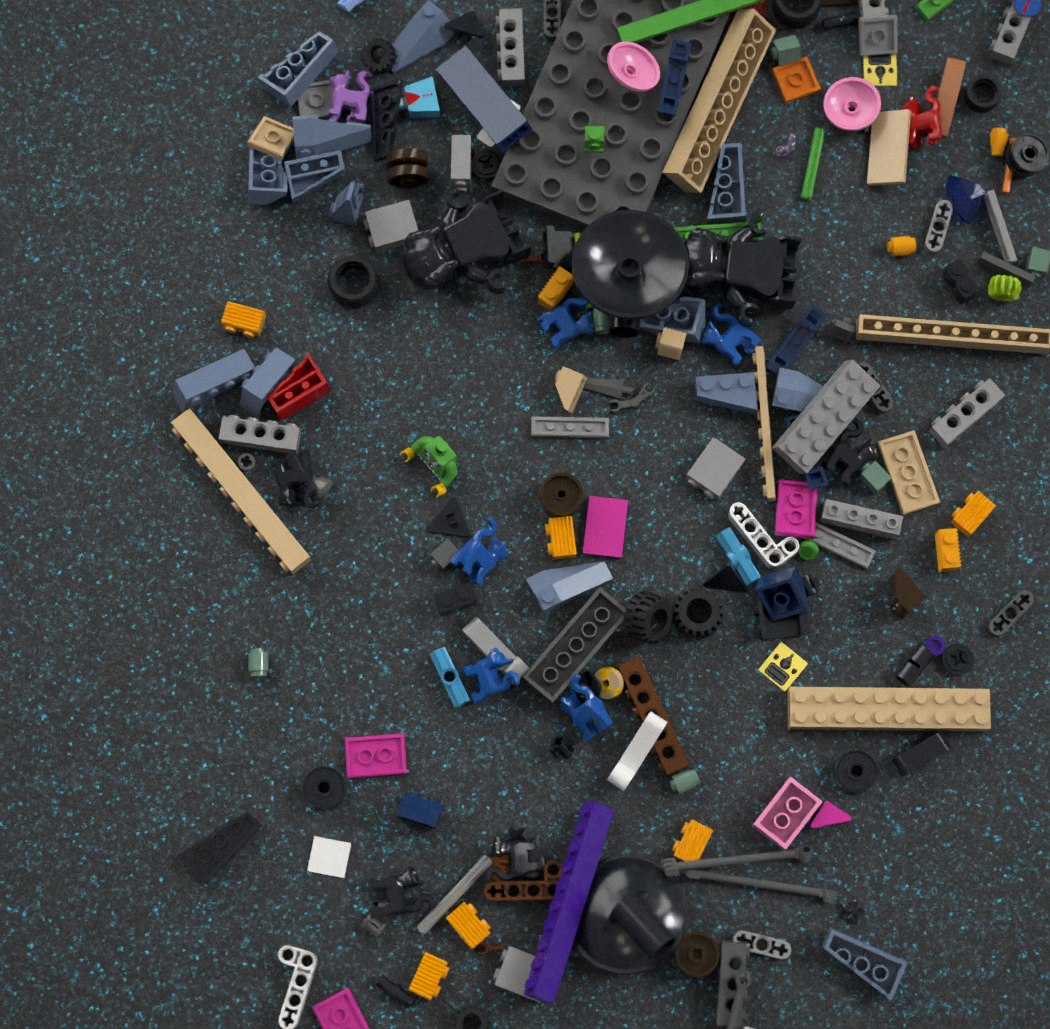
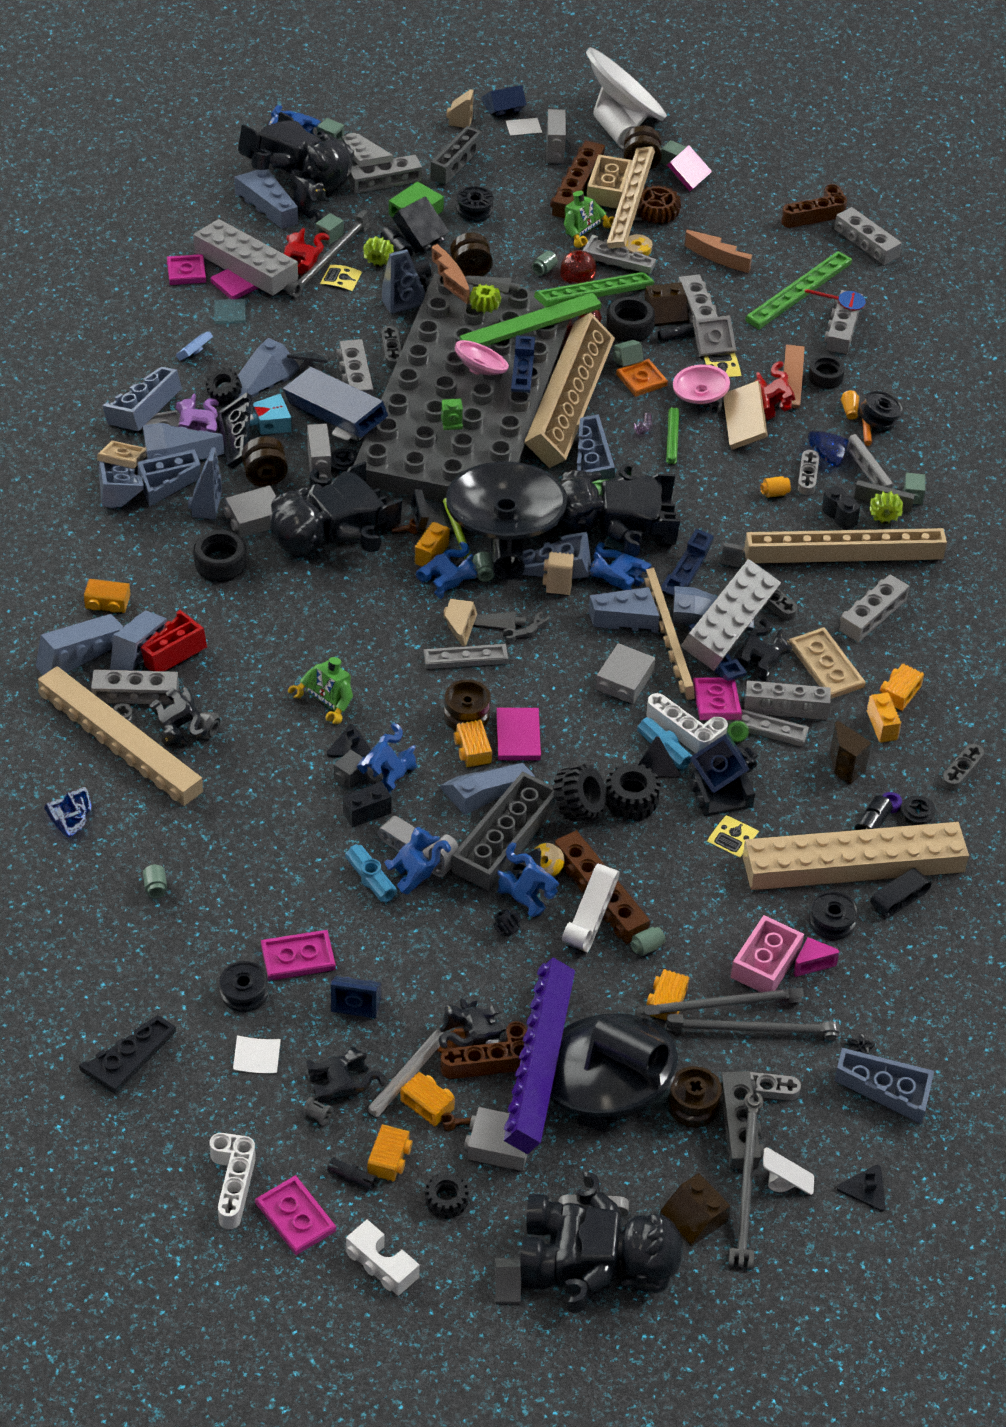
camera: 10 degrees left, 30 degrees down
sand green brick [859,461,891,494] -> none
none -> clear blue brick [44,787,91,837]

